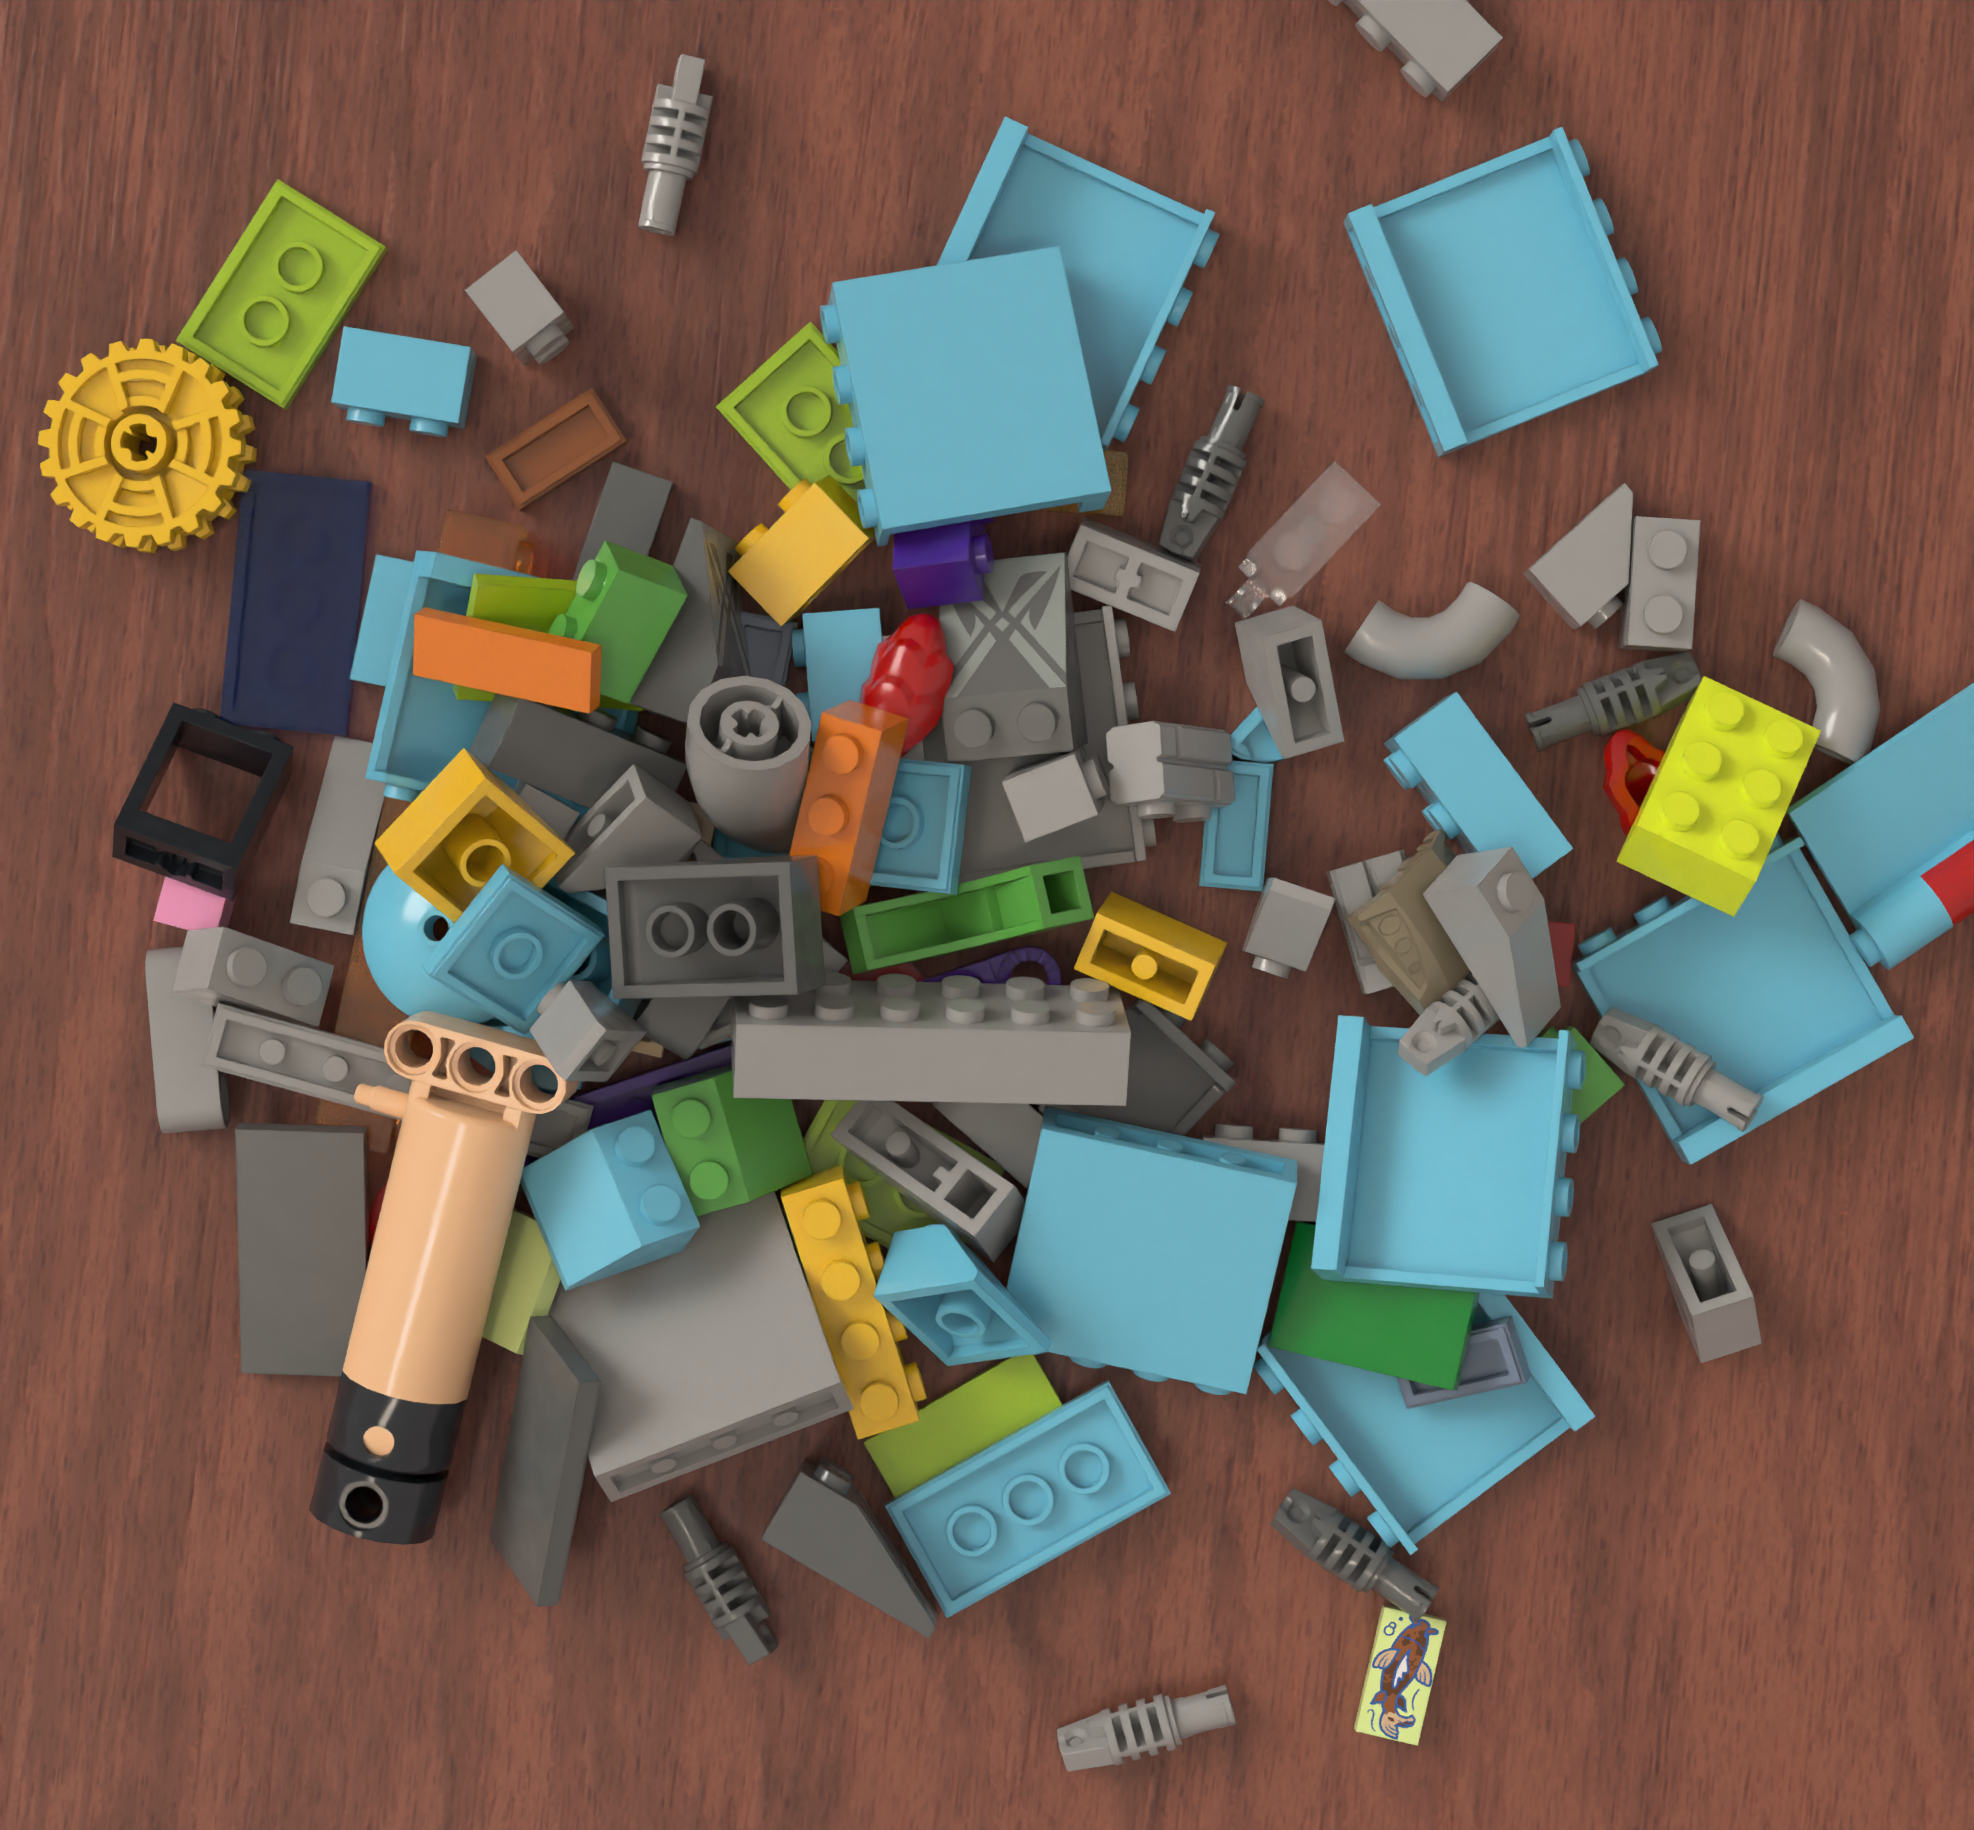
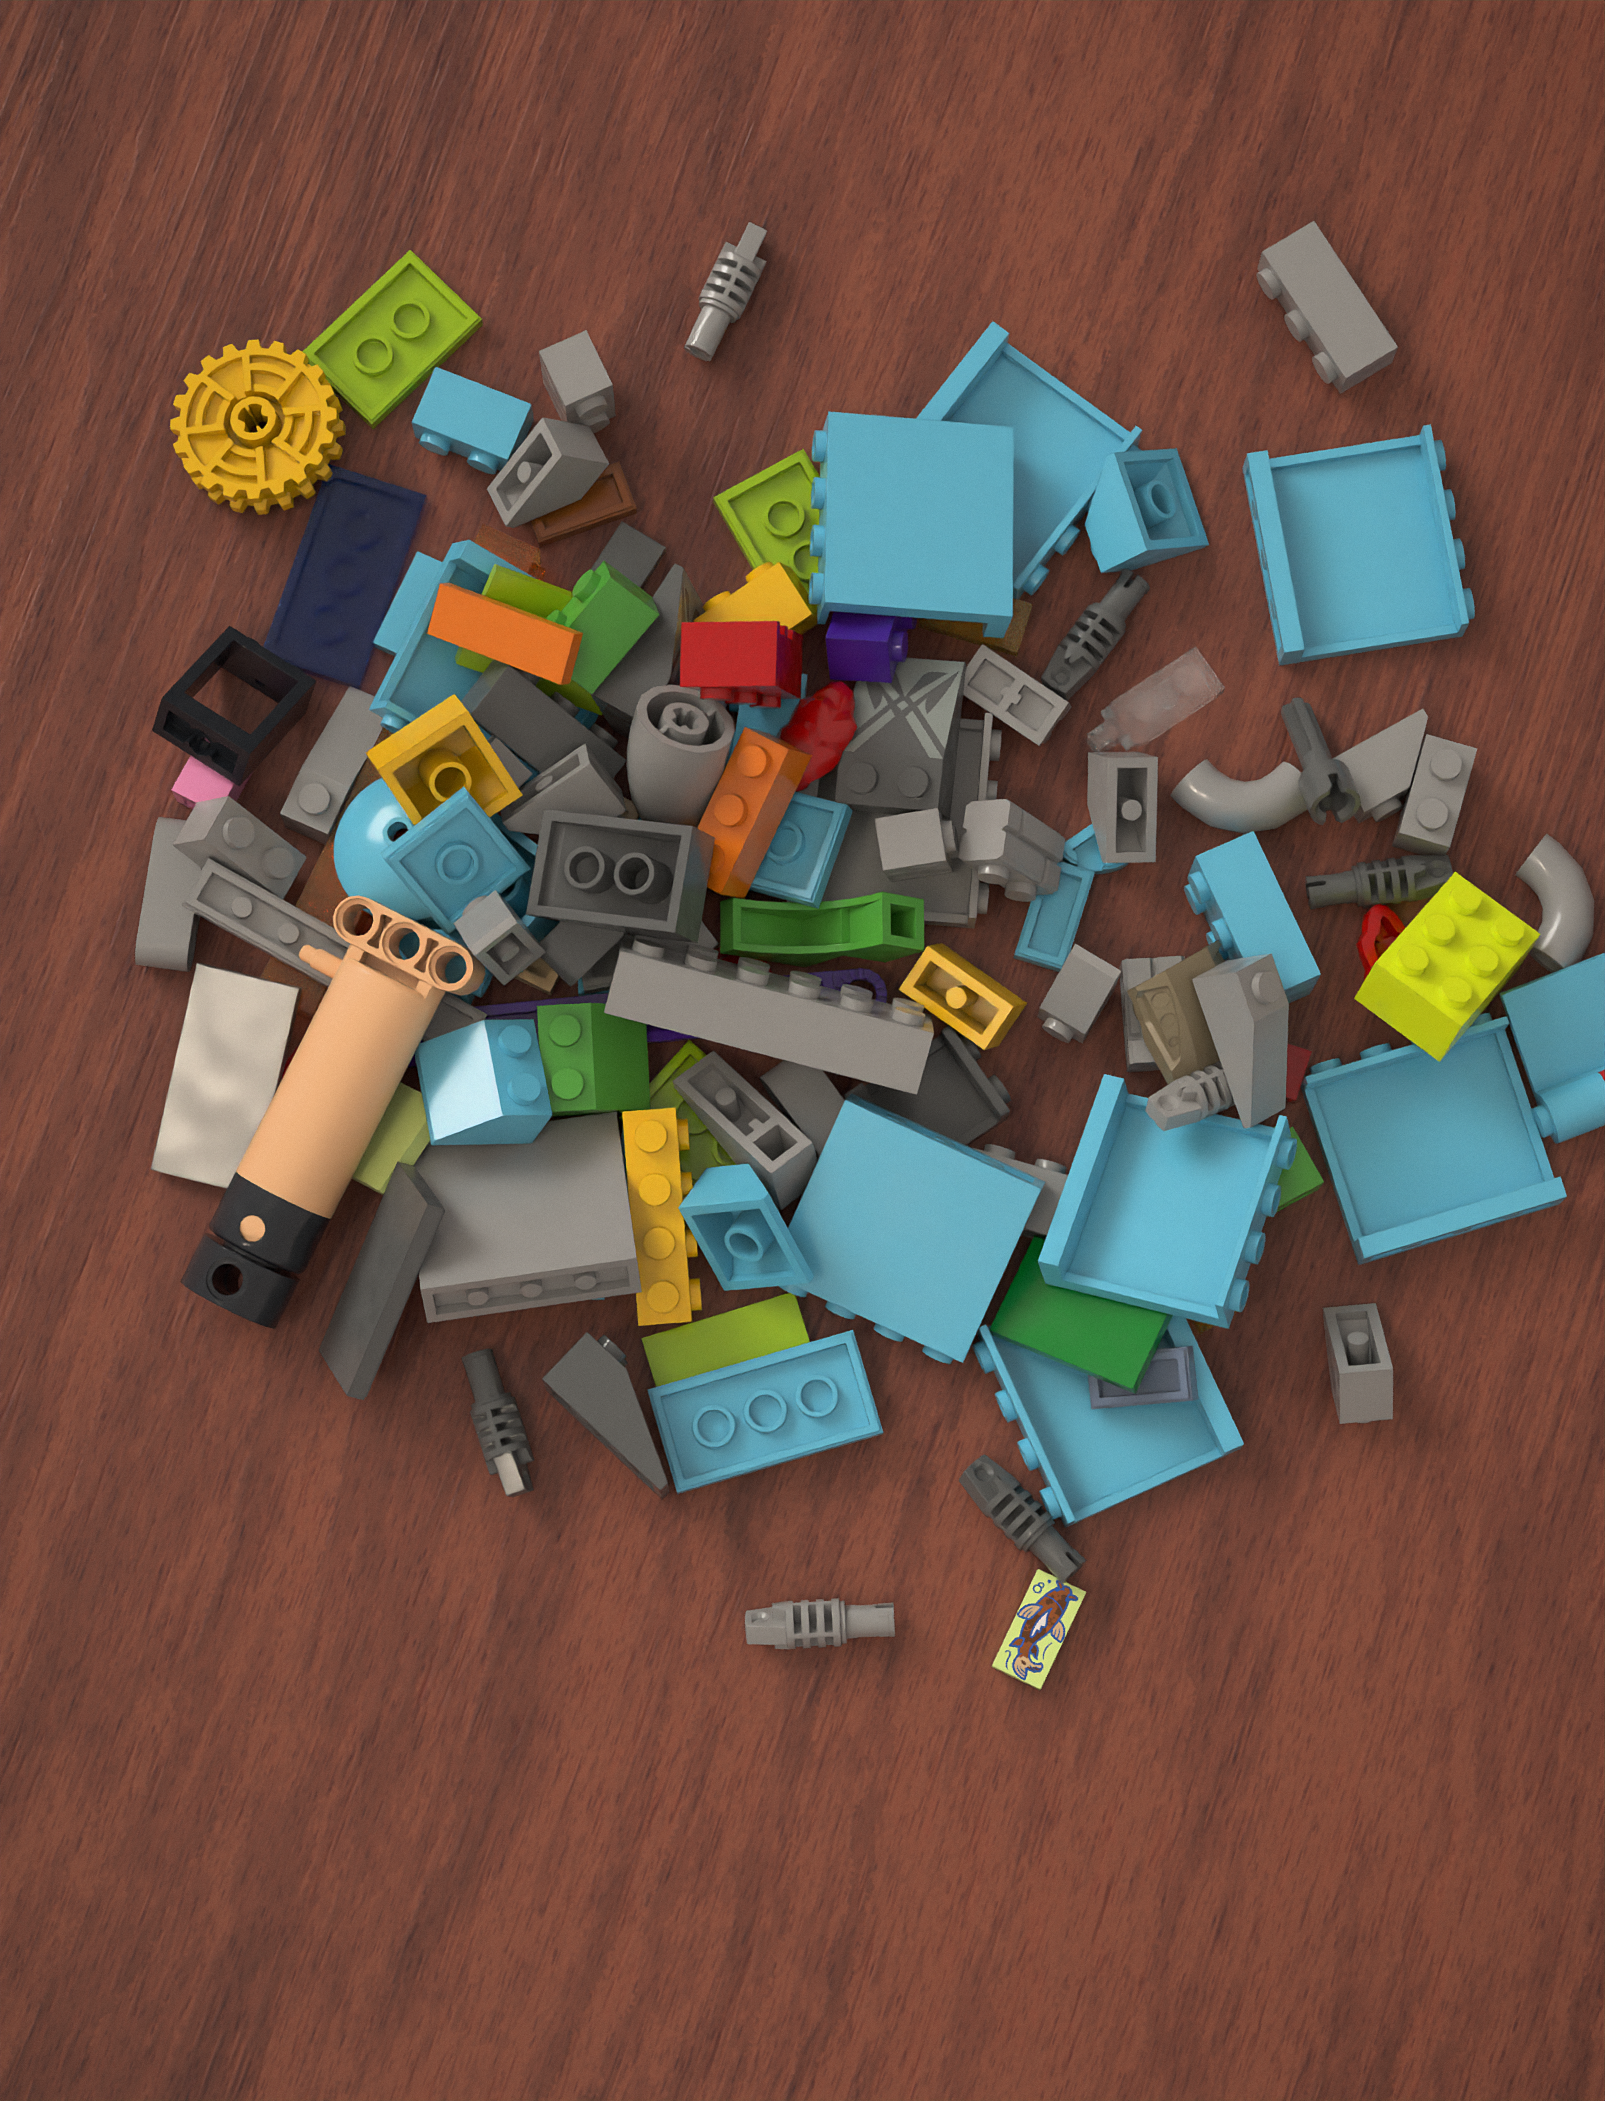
camera: 10 degrees right, 10 degrees down
light grey hinge [1590,1007,1764,1132] -> none
none -> light grey slope [487,417,609,528]
none -> red wedge [680,621,803,709]
none -> medium azure slope [1085,448,1209,573]
none -> dark grey piece [1281,697,1361,825]

